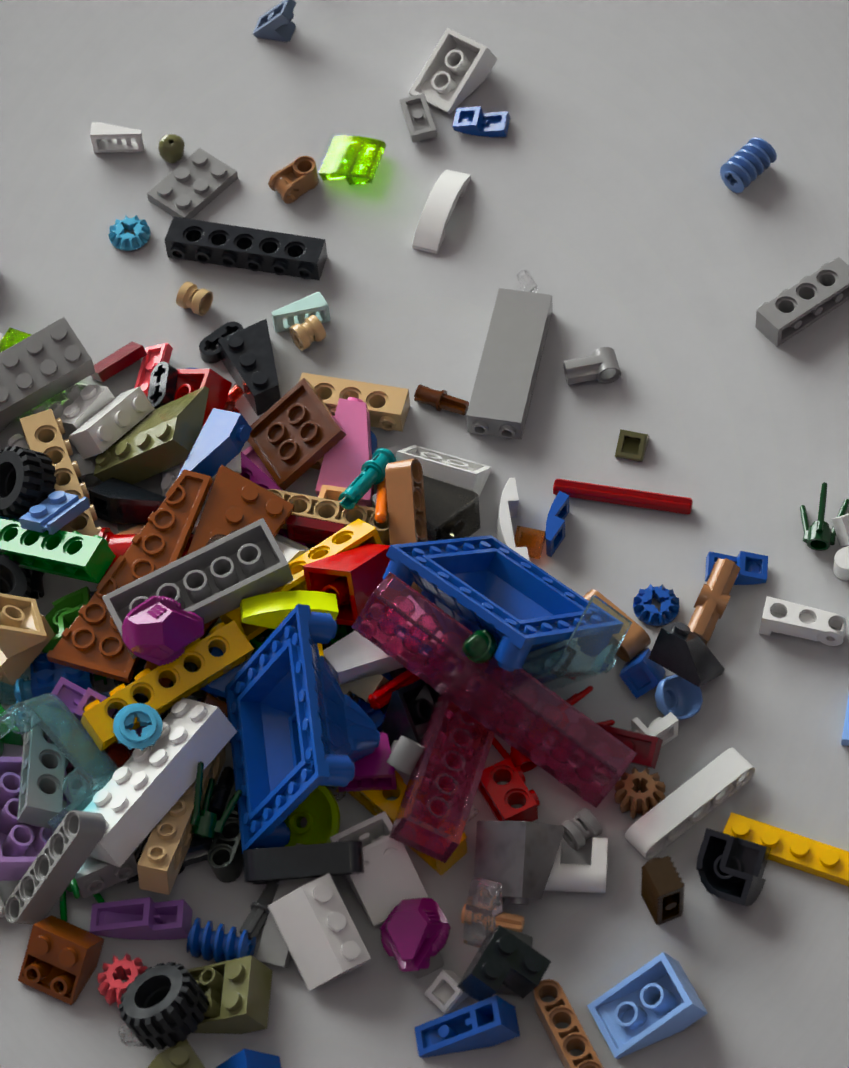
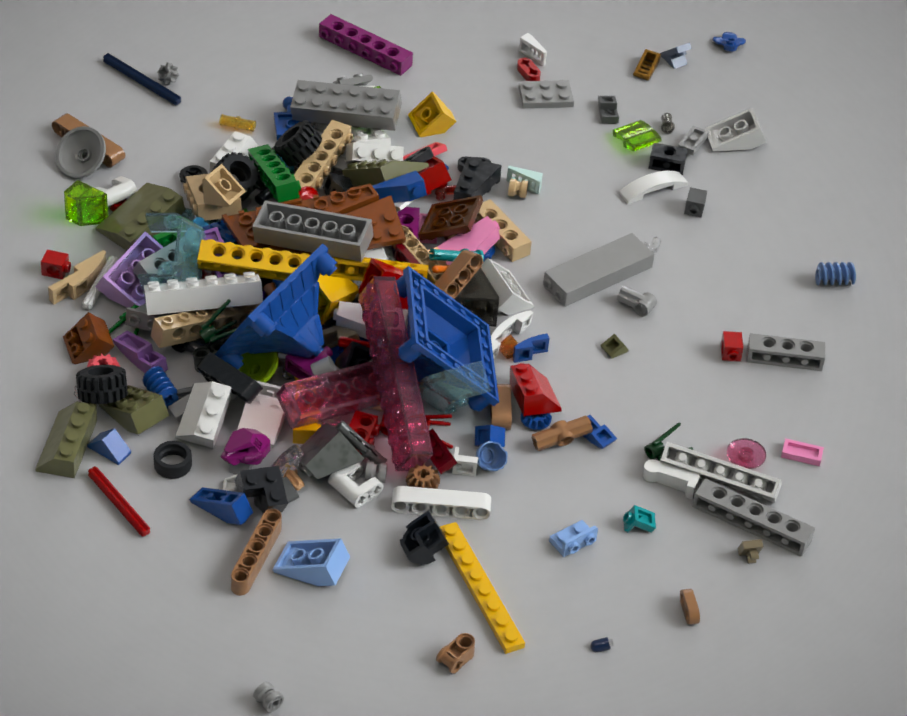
camera: 35 degrees right, 10 degrees down
light grey beam [5,810,106,924] -> none
medium blue plate [19,491,90,535] -> none
dark red tile [91,342,147,382] -> none
medium azure gear [108,215,151,251] -> none
medium azure gear [113,703,163,751] -> none
magenta helmet [122,596,205,666] -> none
olive piece [158,134,185,164] -> none
black brick [164,216,327,280] -> none
tan wheel [176,282,213,316] -> none
neon yellow slope [240,590,339,629] -> none
medium nougat piece [268,156,319,204] -> none
reddish brown axle [414,384,469,415] -> none
blue slope [452,106,510,137] -> none
dark green piece [462,629,498,664] -> none
red axle [553,478,693,514] -> none
dark brown brick [641,856,685,925] -> none
black slope [648,622,725,687] -> none
white leg [759,596,847,646] -> none
none -> black tyre [153,441,192,479]
none -> dark grey pin [335,420,387,464]
none -> yellow slope [408,92,457,137]
none -> red slope [510,363,562,416]
none -> red beam [517,58,541,81]
none -> dark grey slope [598,96,619,123]
none -> pearl gold slope [633,49,661,81]
none -> black brick [648,143,688,175]
none -> clear smoke pin [661,113,675,134]
none -> dark grey brick [684,187,707,218]
none -> red brick [720,331,743,361]

